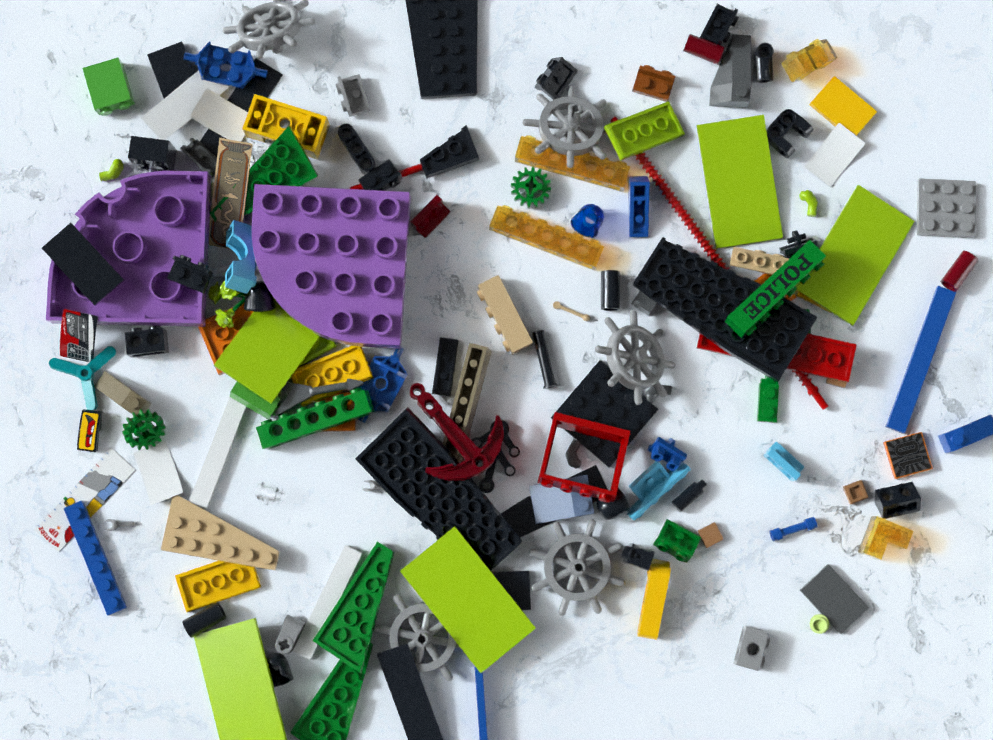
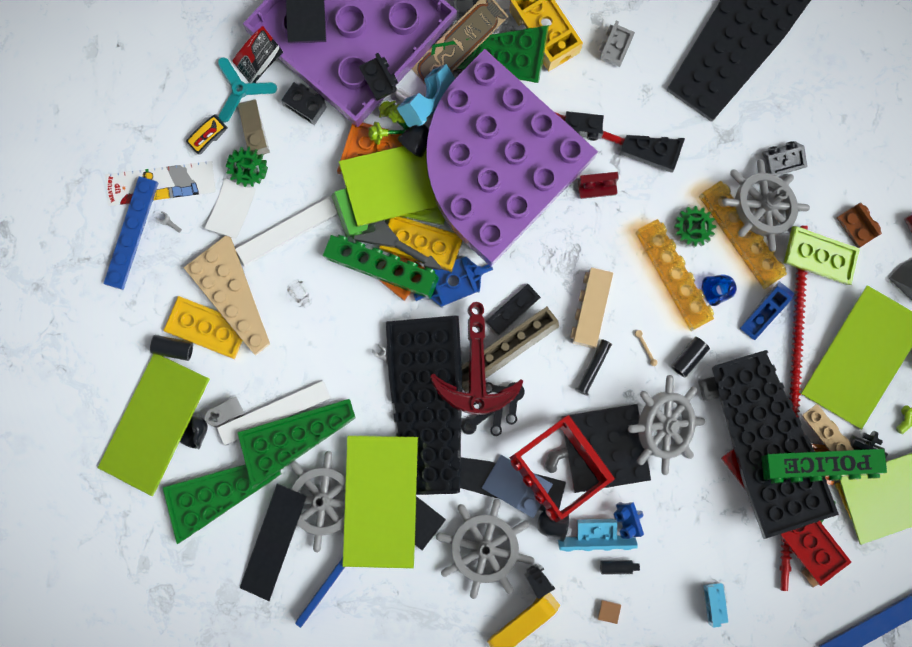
camera: 40 degrees right, 0 degrees up
black beam [338,124,376,175] -> none
dark grey arm [645,385,672,403] -> none
green bracket [653,519,701,563] -> none
green hinge [757,375,779,423] -> none

